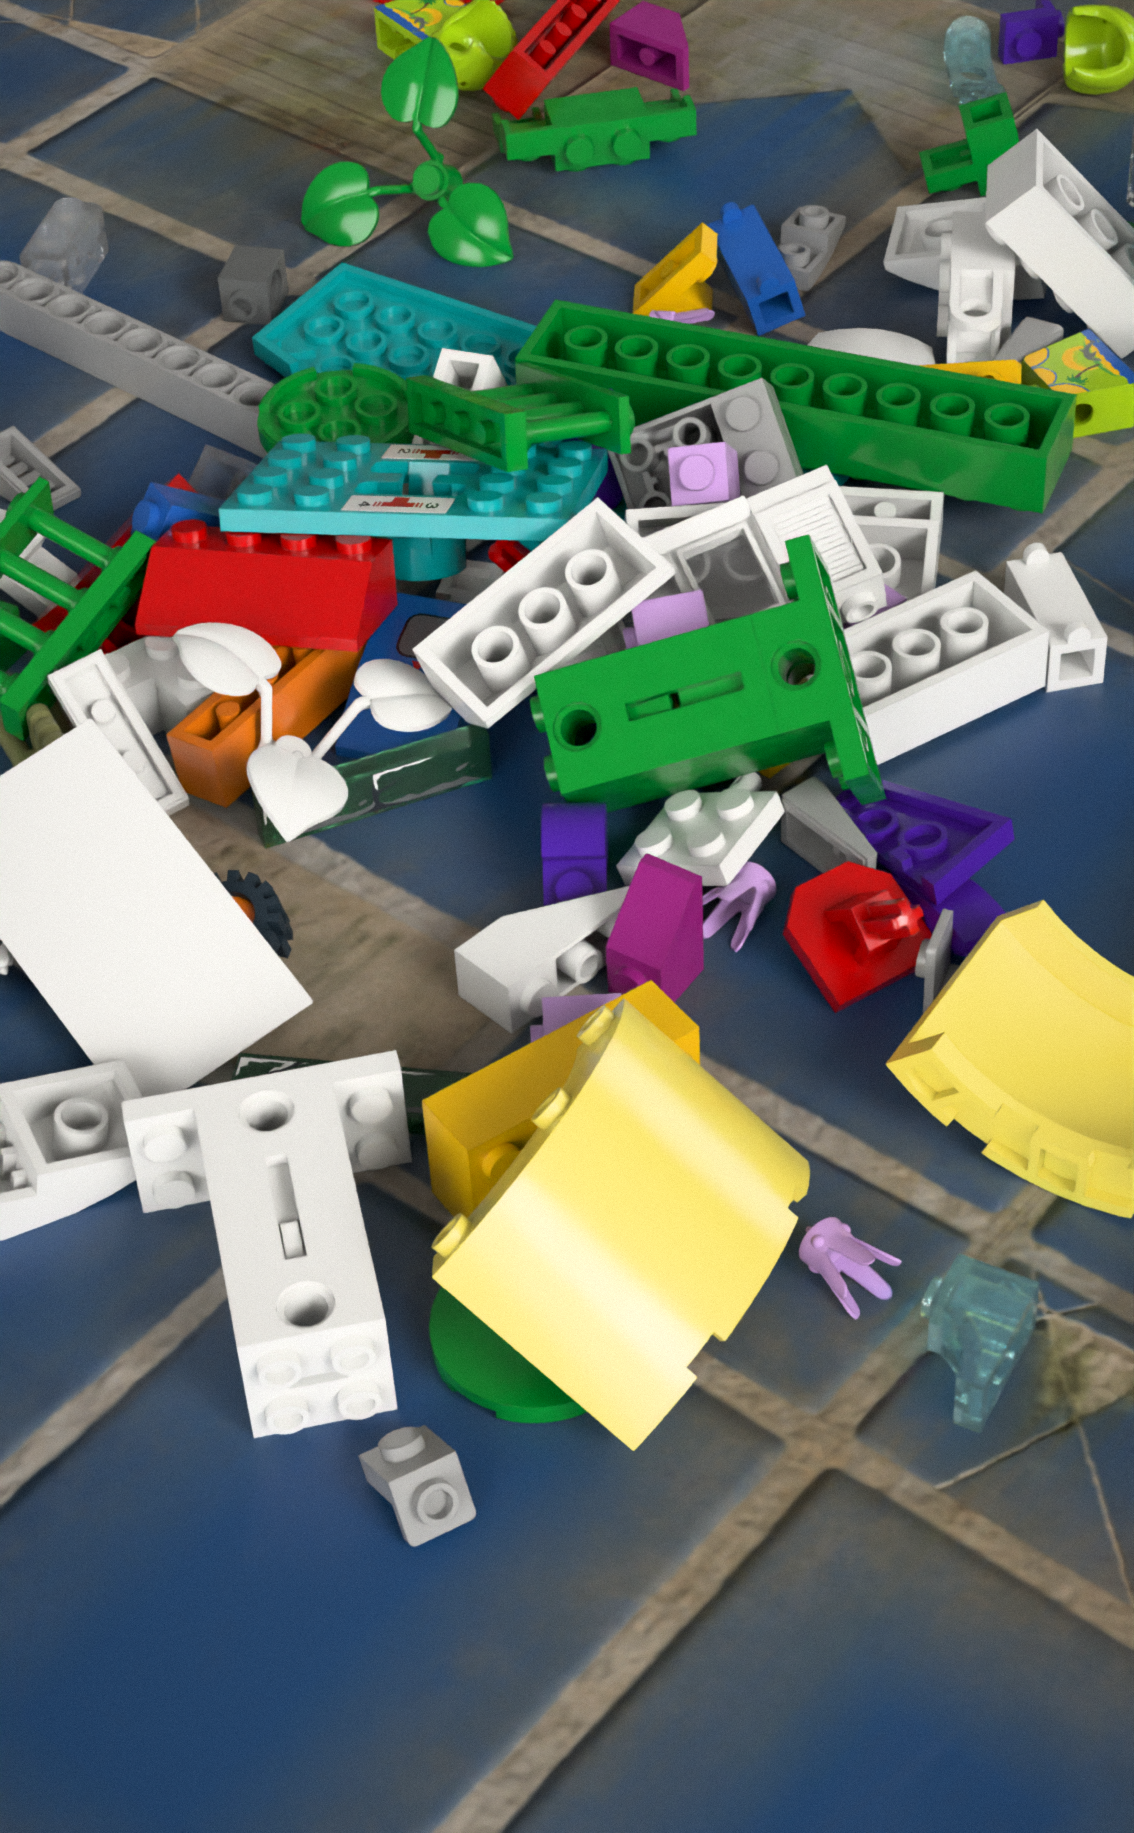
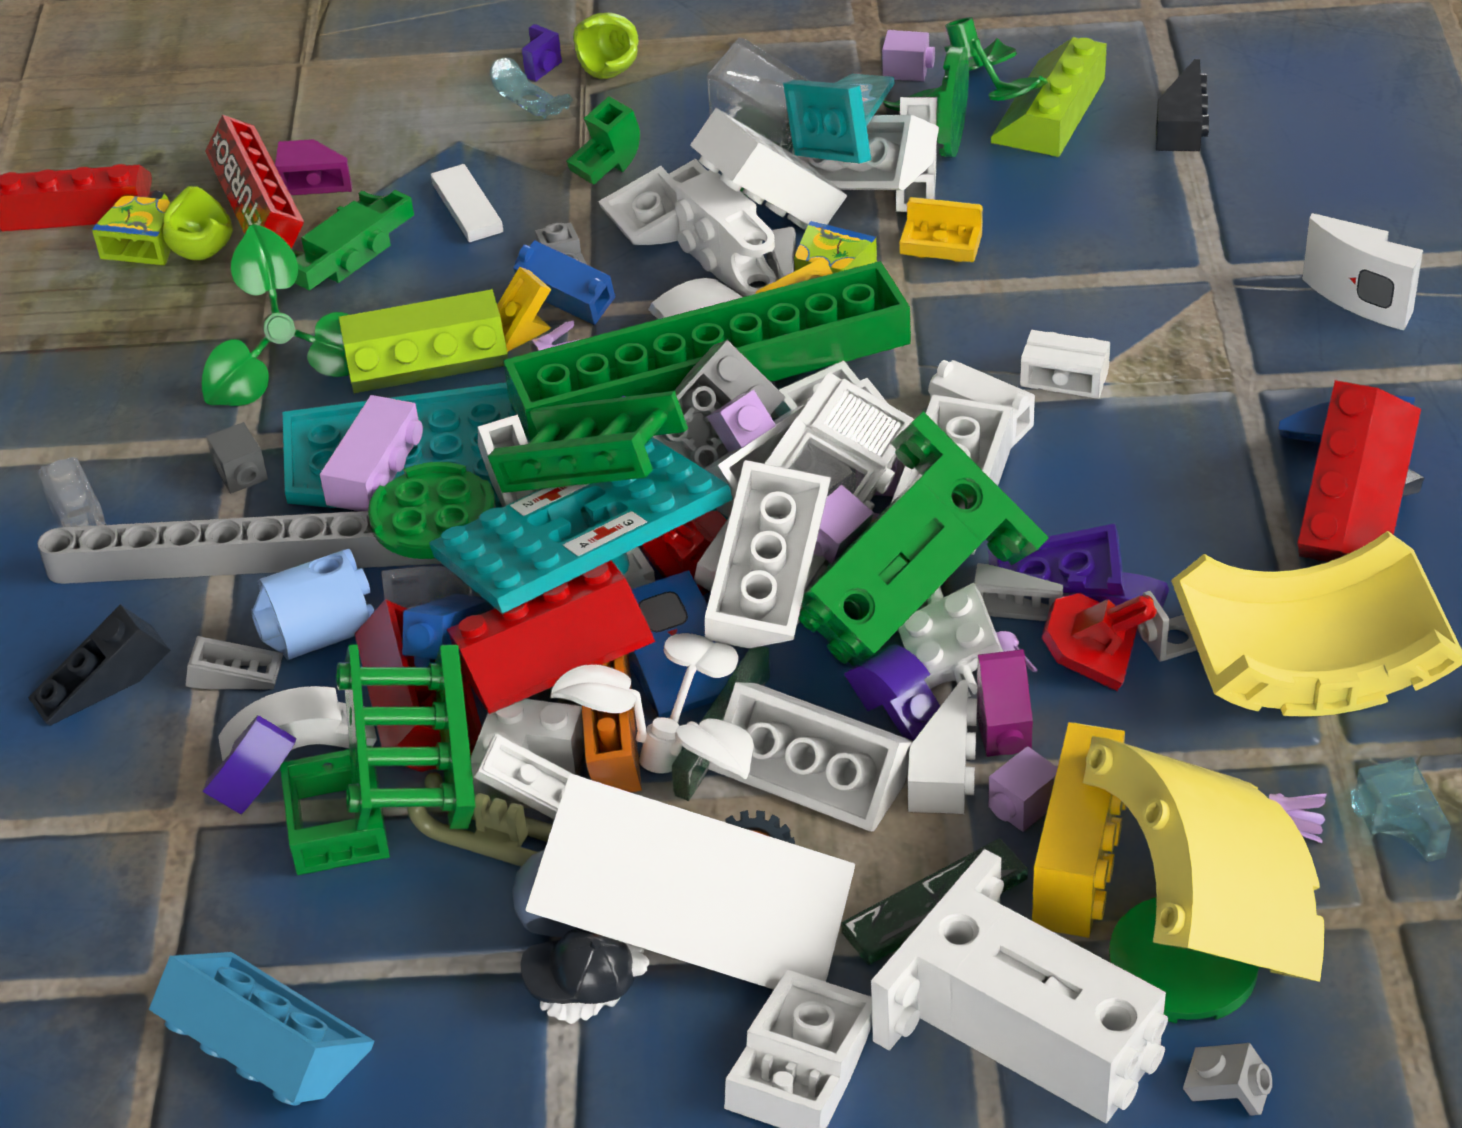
camera: 40 degrees left, 0 degrees up
none -> light blue cylinder [251,549,374,660]
none -> lavender brick [320,395,423,511]
none -> lime slope [339,289,508,393]
none -> white tile [431,164,503,242]
none -> white slope [708,682,913,832]

